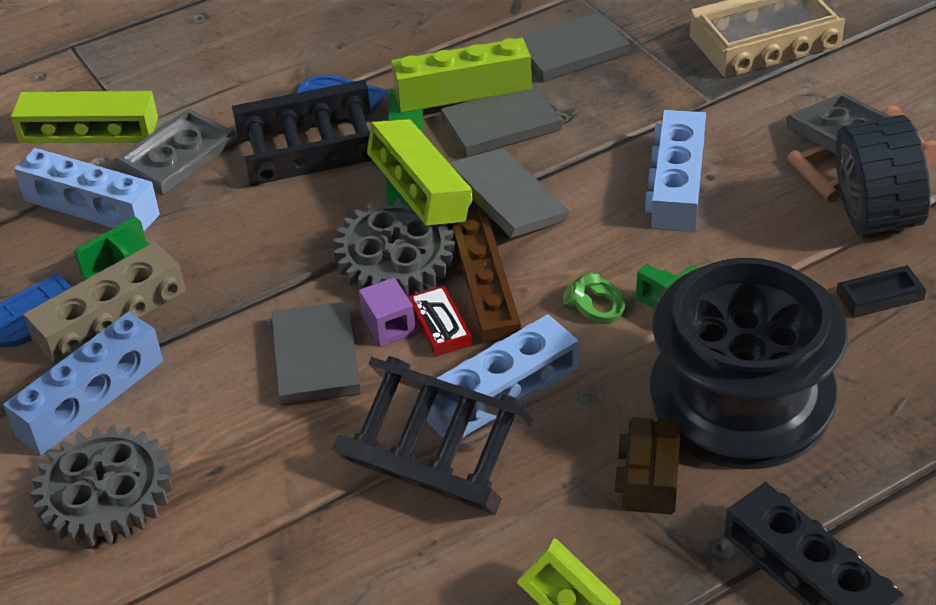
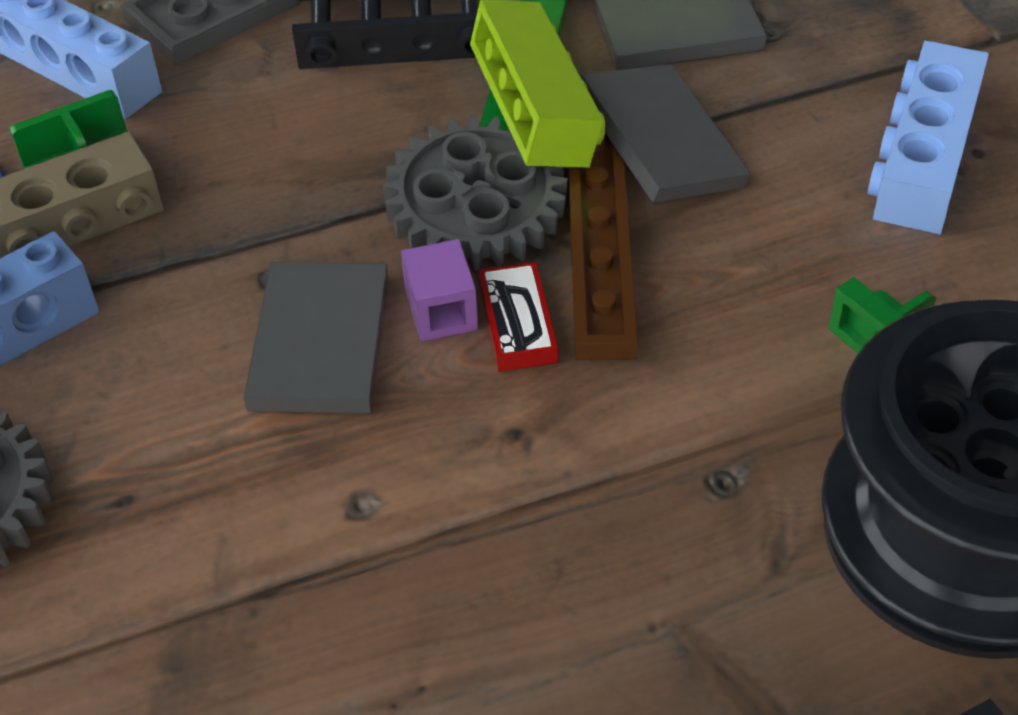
camera: 10 degrees right, 5 degrees up
black fence [332,356,533,515] -> none
light blue brick [419,314,579,438] -> none
bright green piece [563,273,625,324] -> none
dark brown brick [615,417,681,515] -> none

